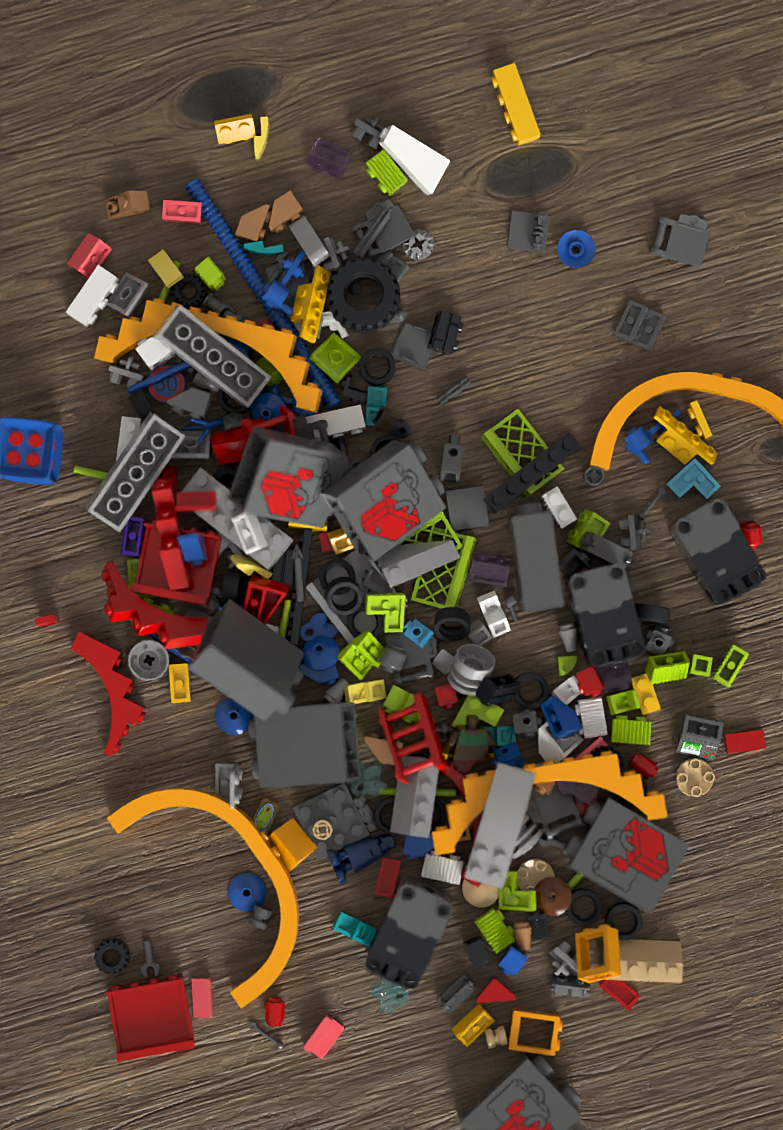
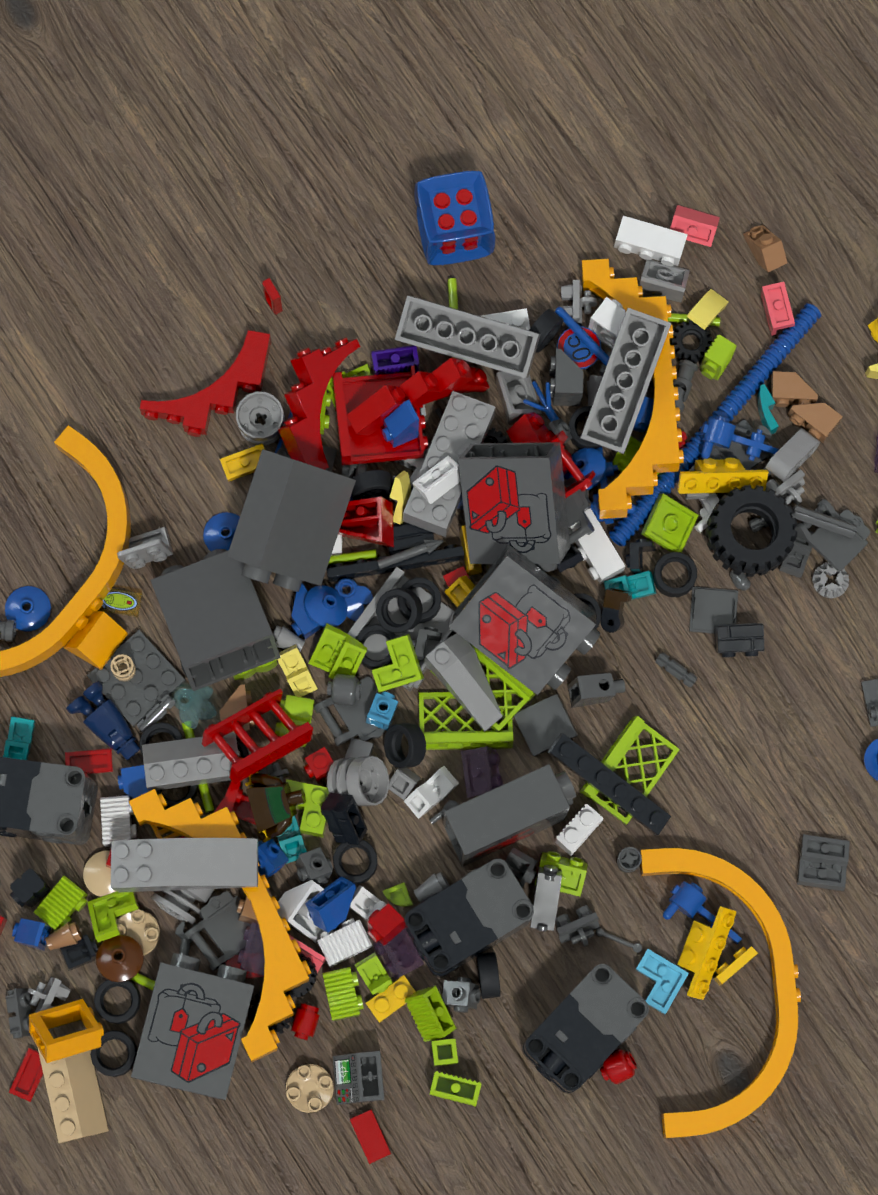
camera: 70 degrees right, 10 degrees down
red panel [175,491,217,512] -> none

